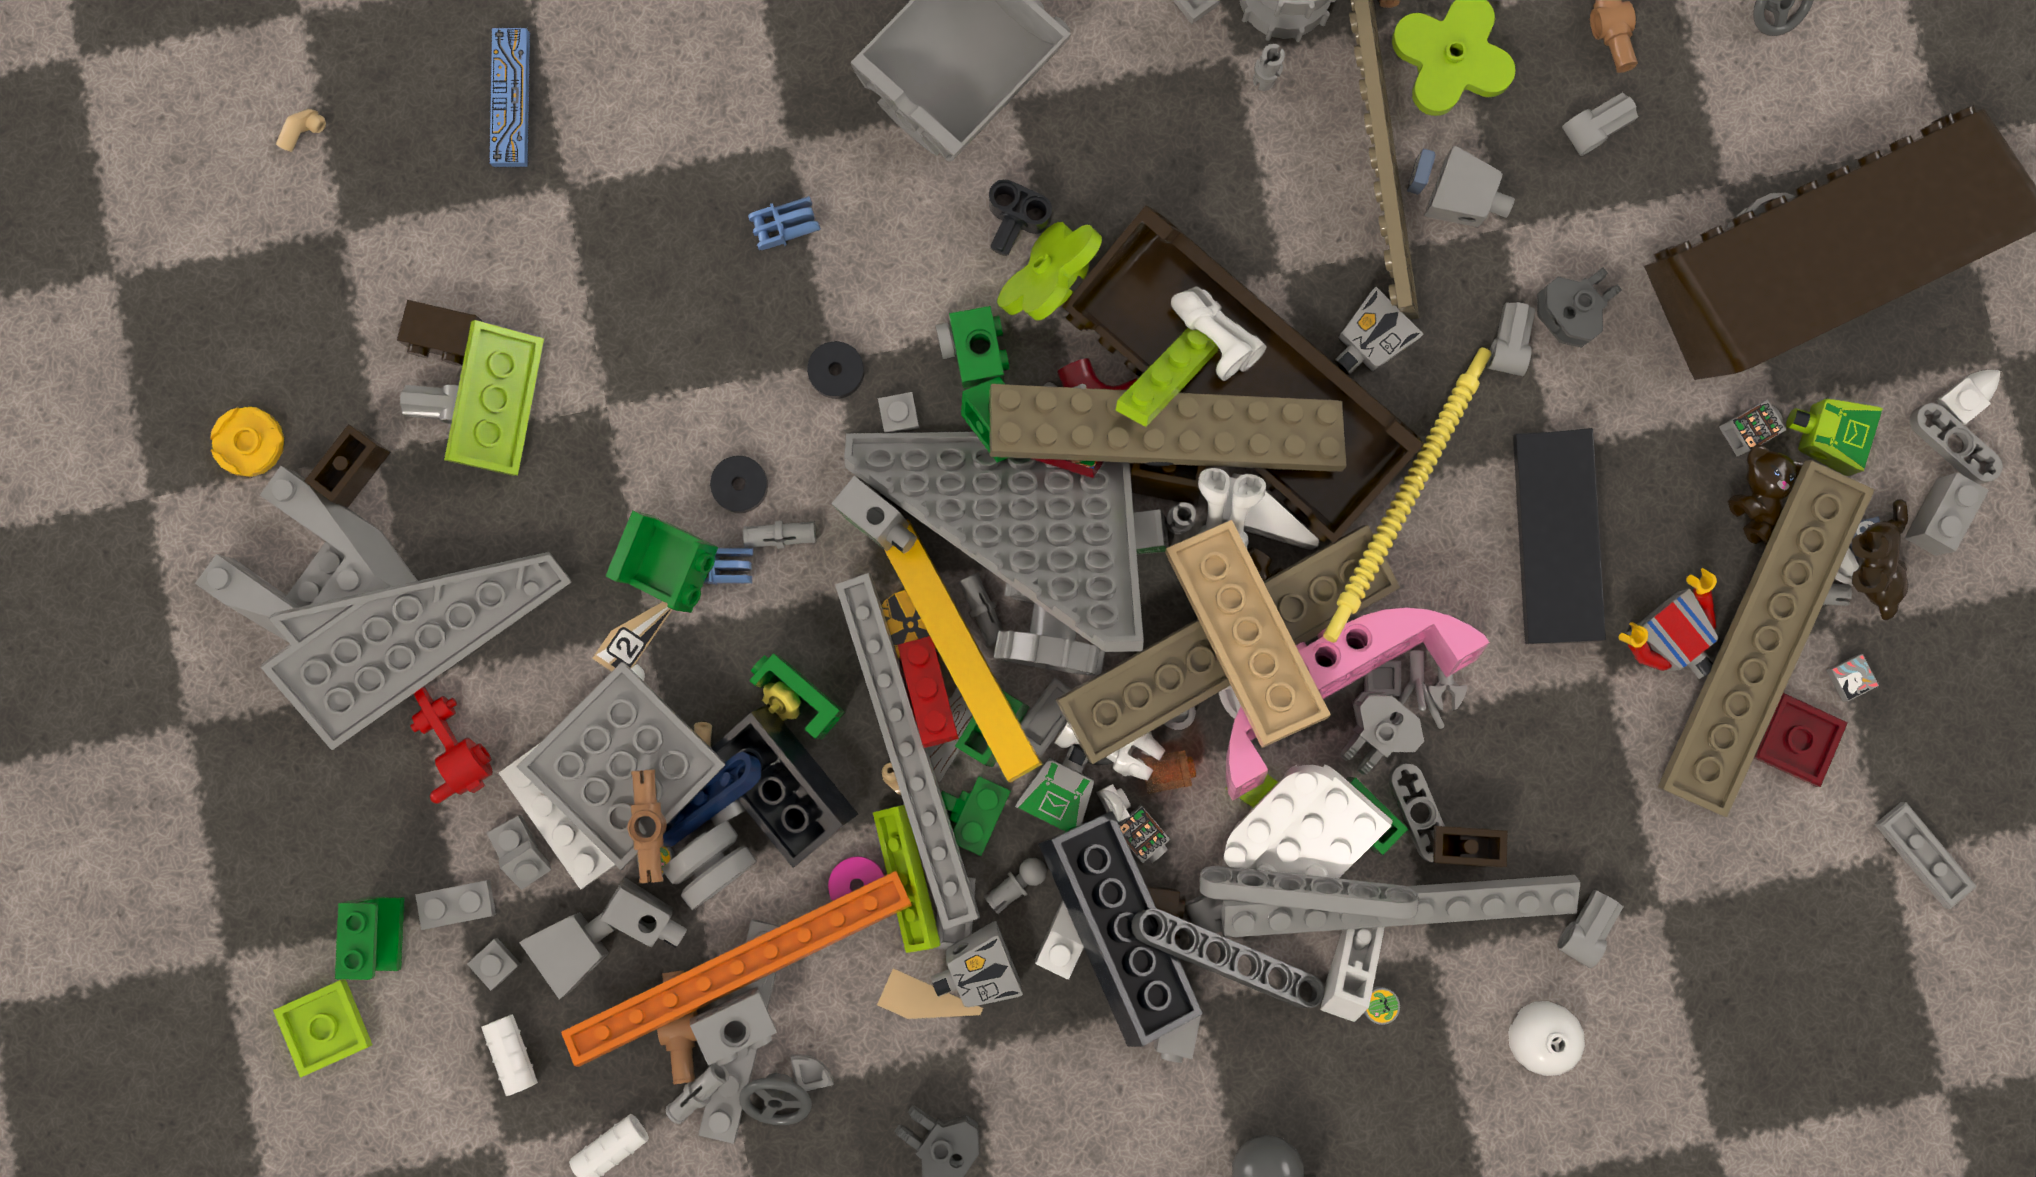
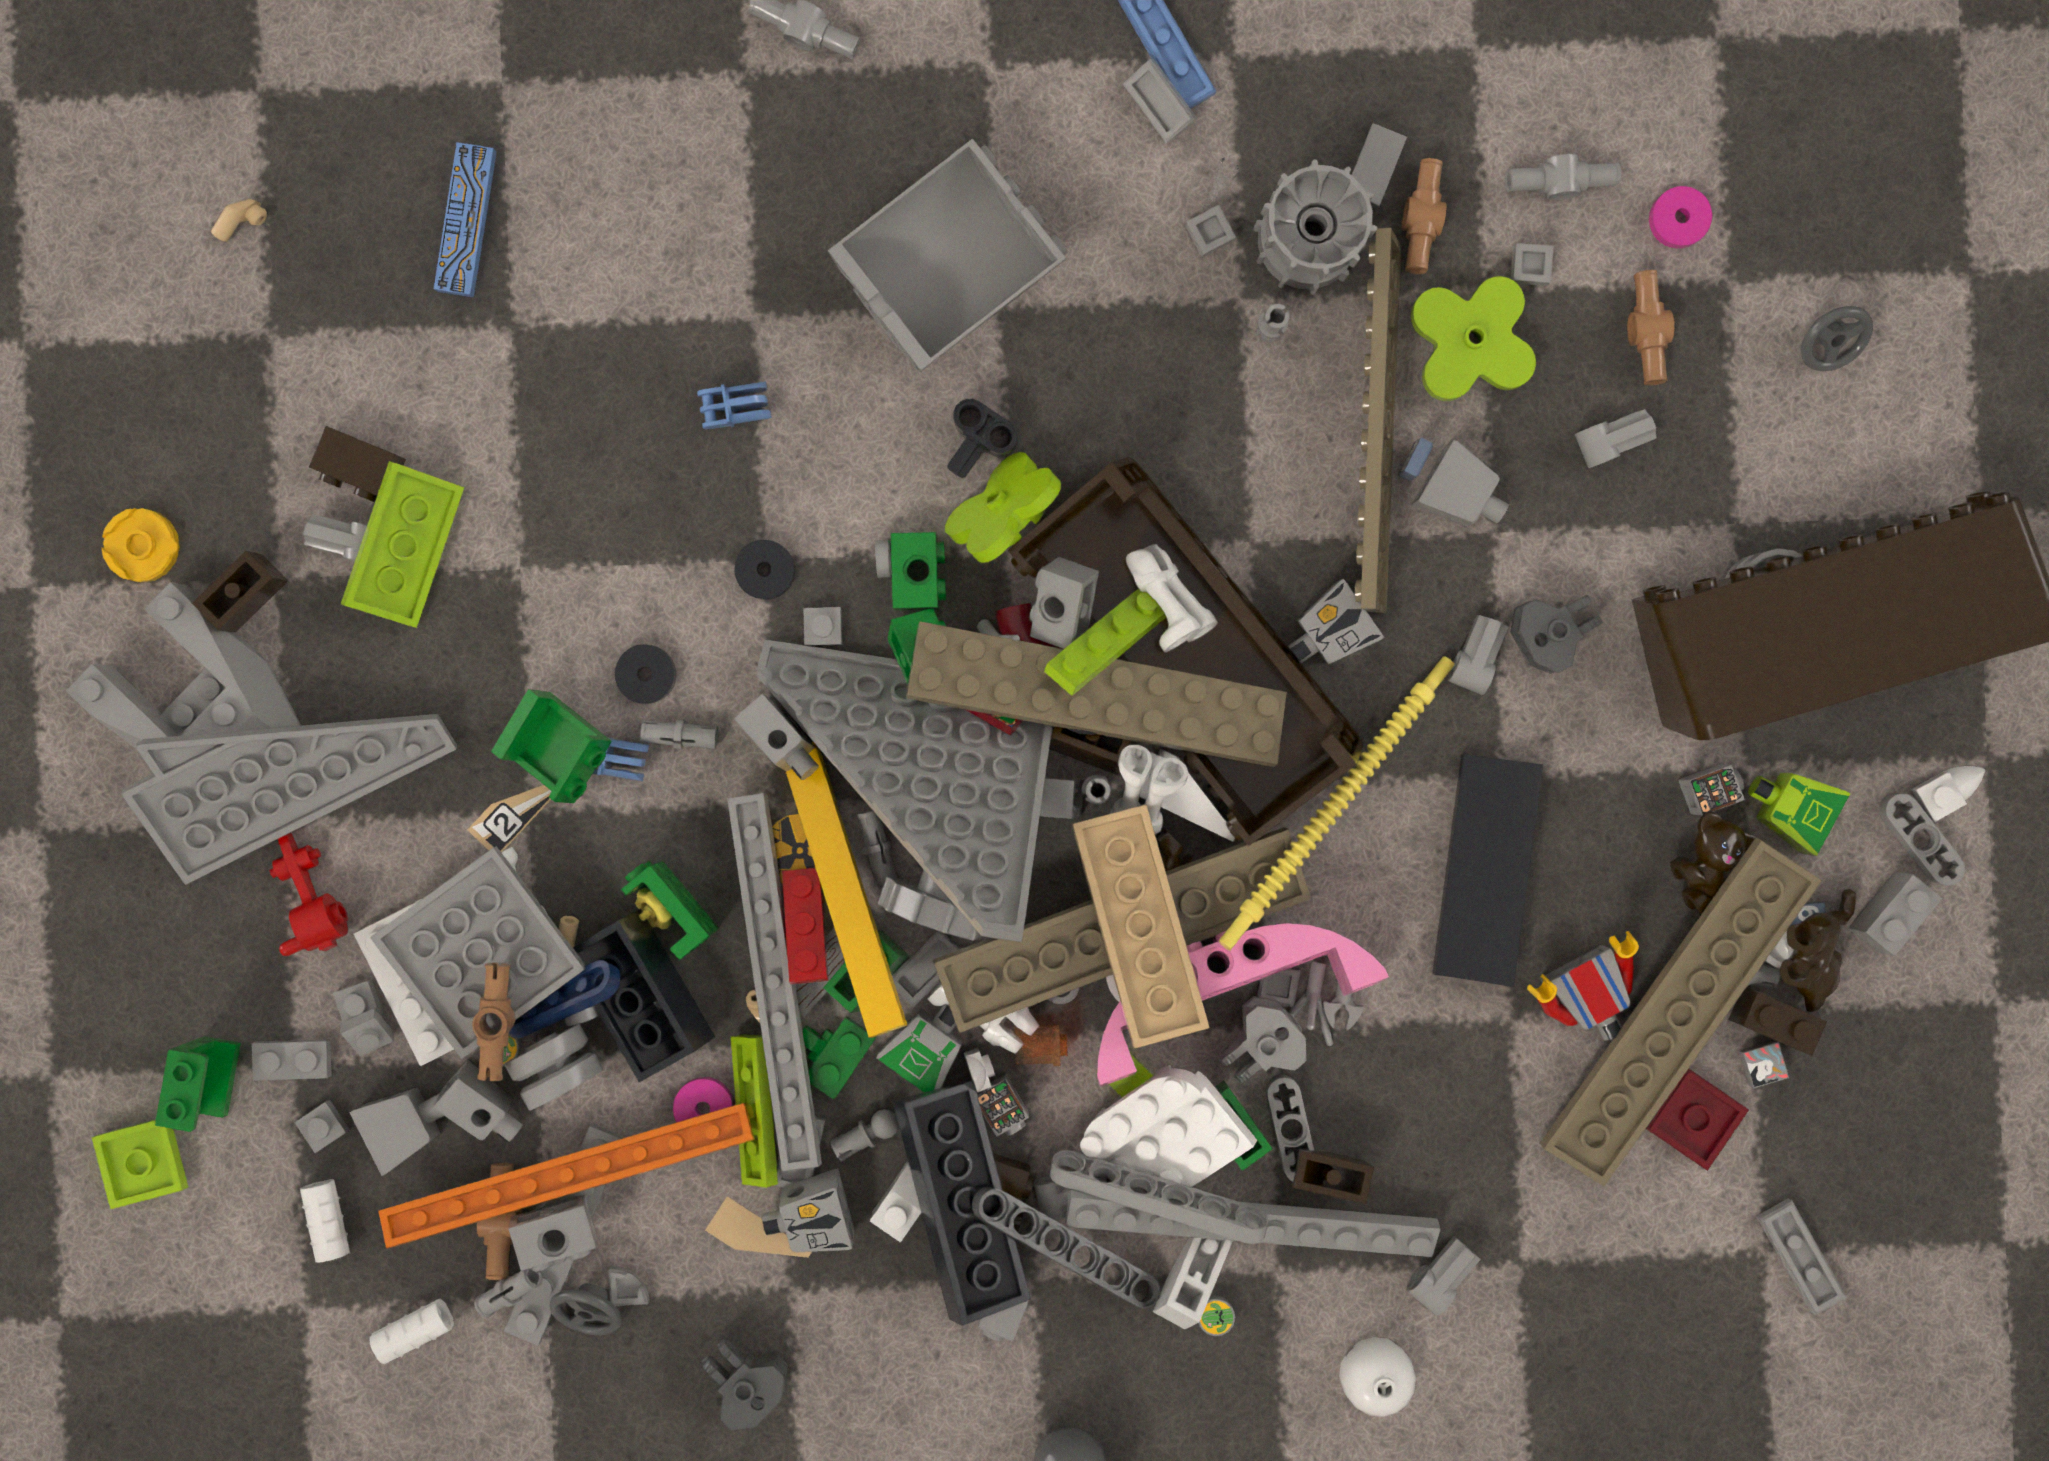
camera: 15 degrees right, 5 degrees up
none -> light grey brick [1030,557,1099,649]
none -> dark brown brick [1728,987,1827,1056]

